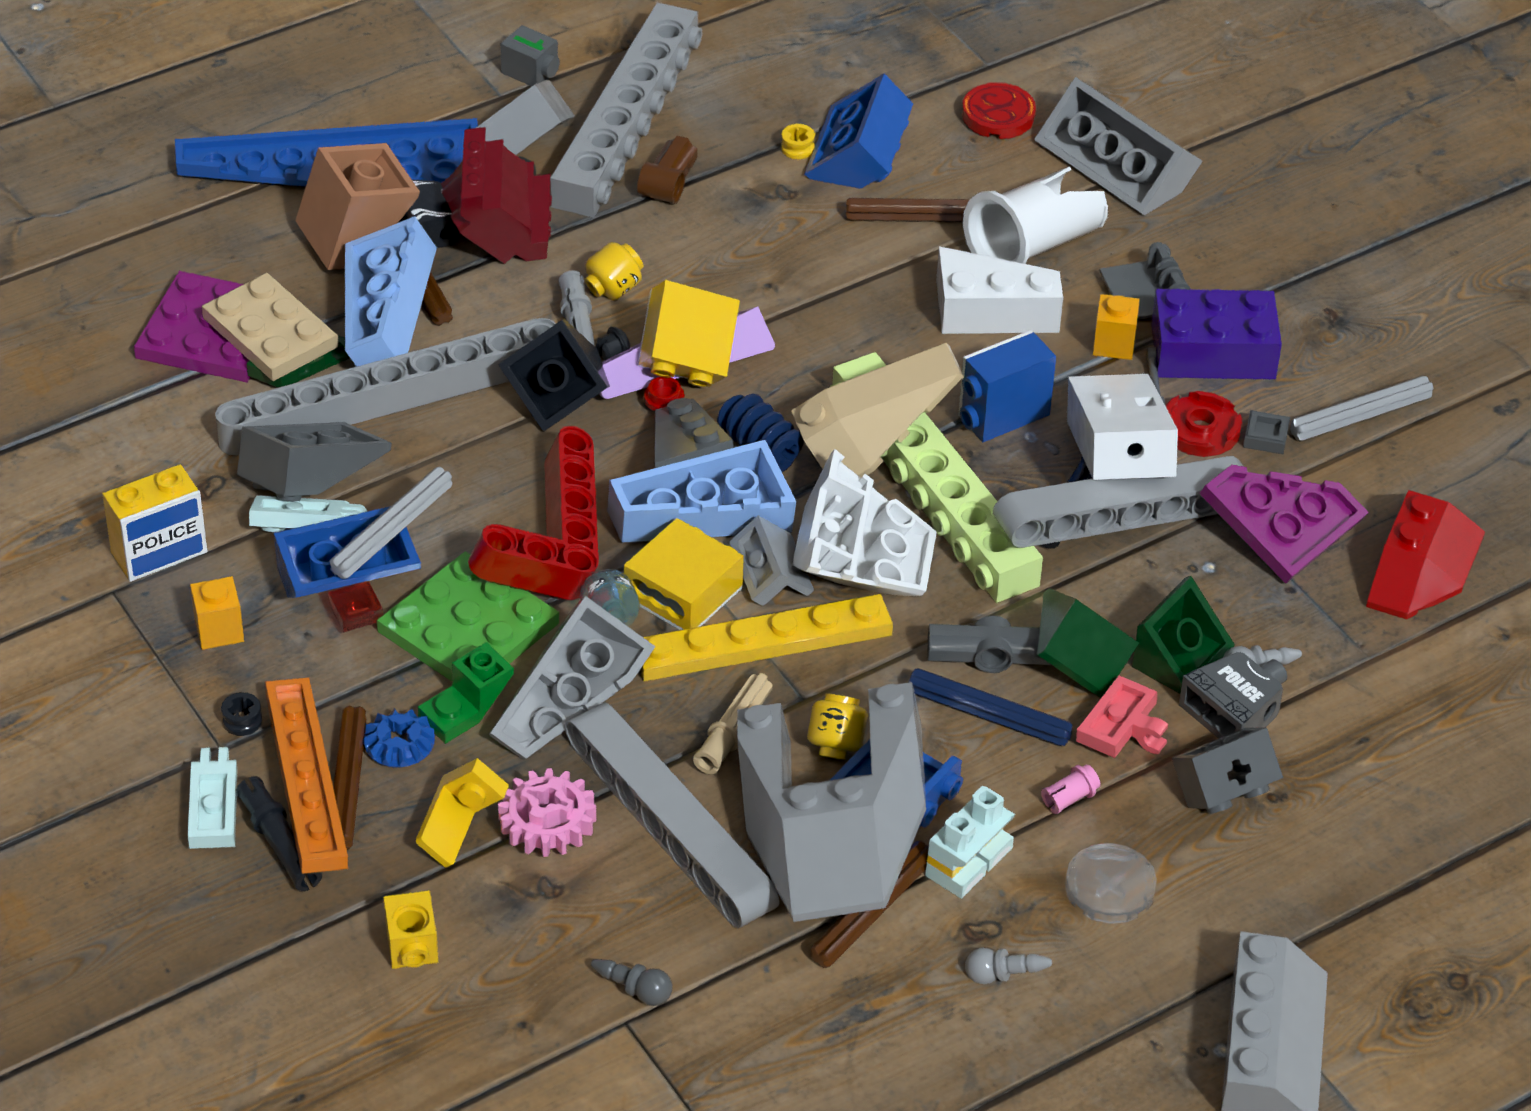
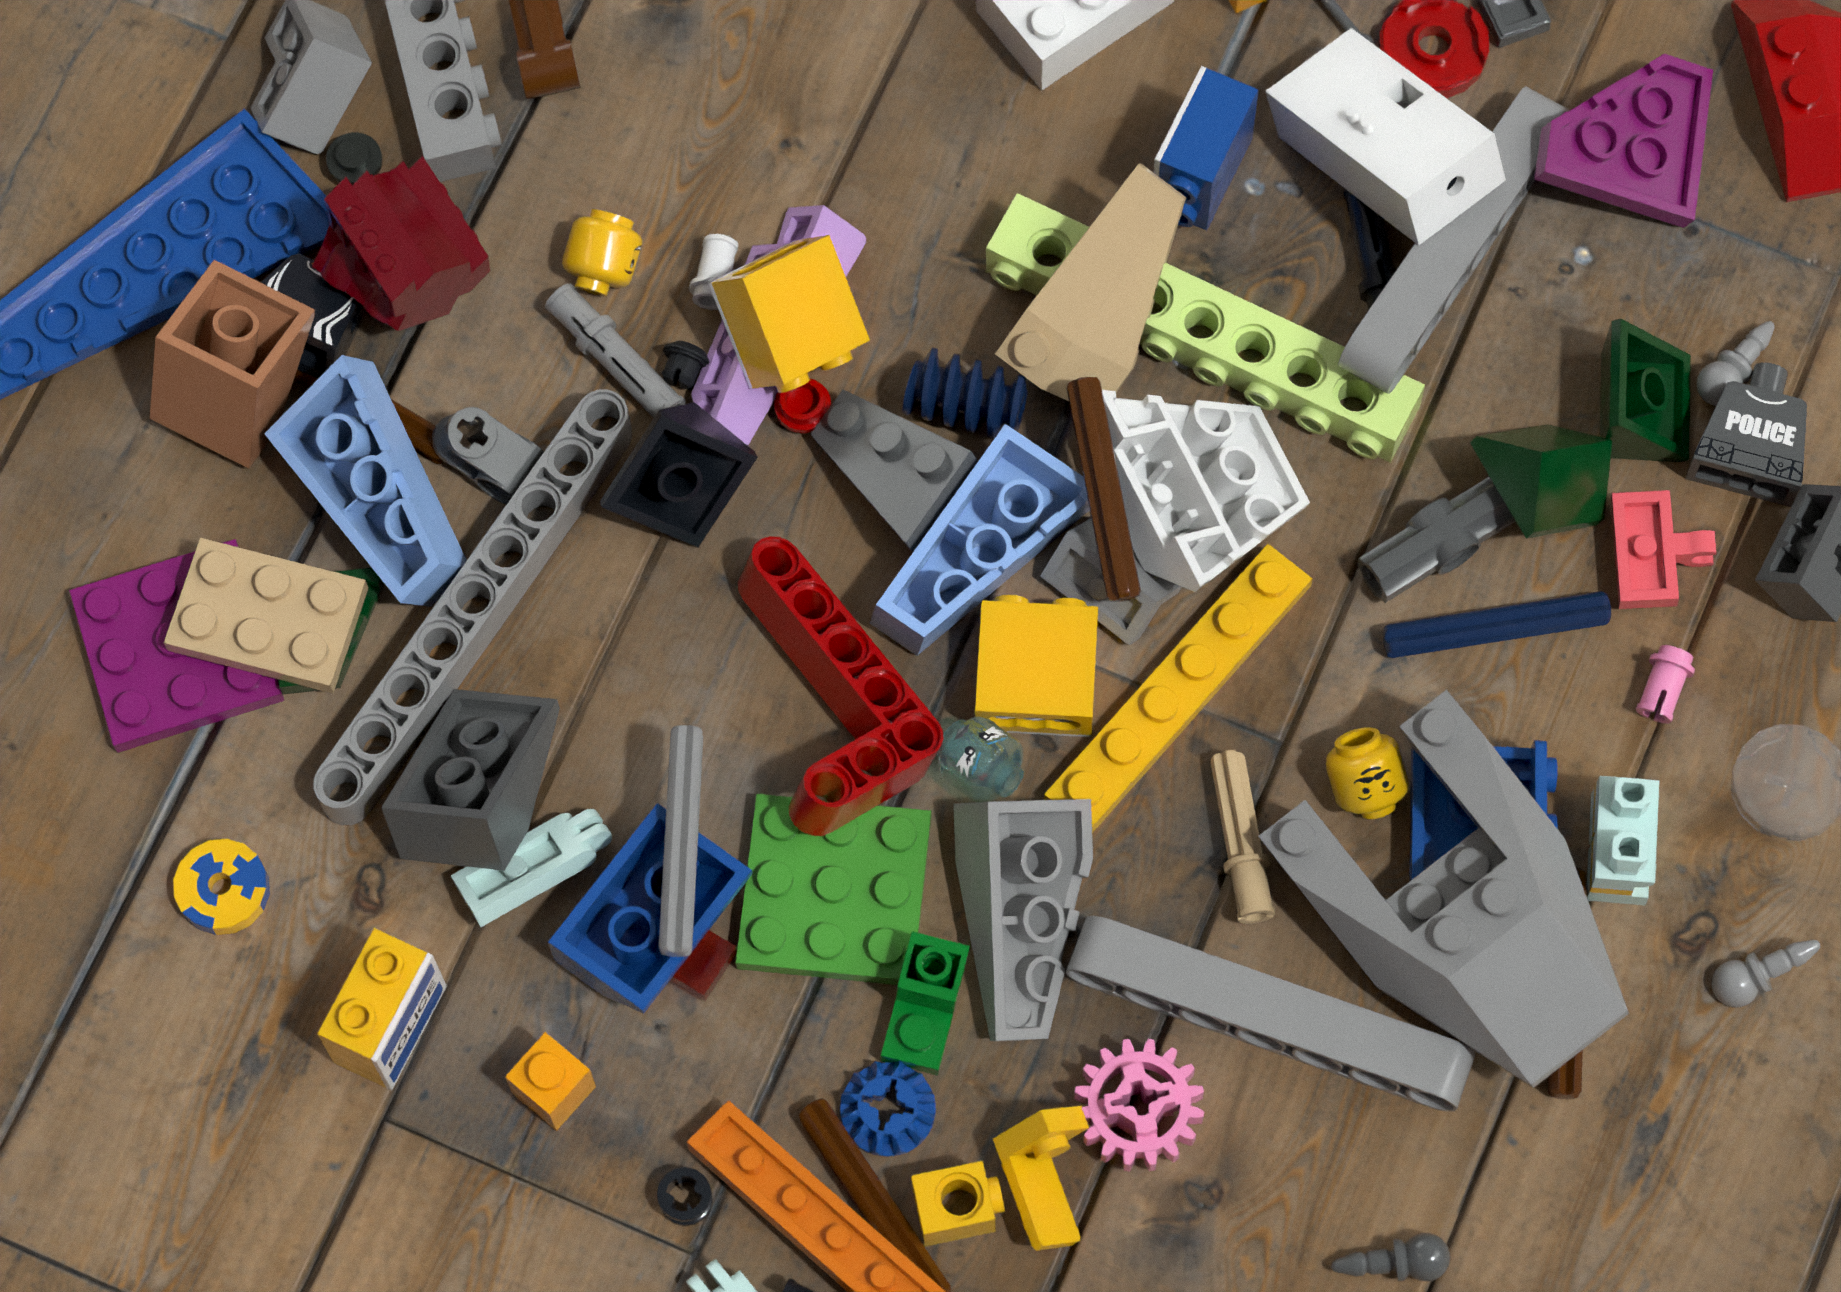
camera: 30 degrees left, 25 degrees up
none -> yellow piece [173,839,270,935]
none -> piece [432,407,544,505]
none -> yellow brick [911,1161,1005,1247]
none -> reddish brown axle [1067,377,1141,602]

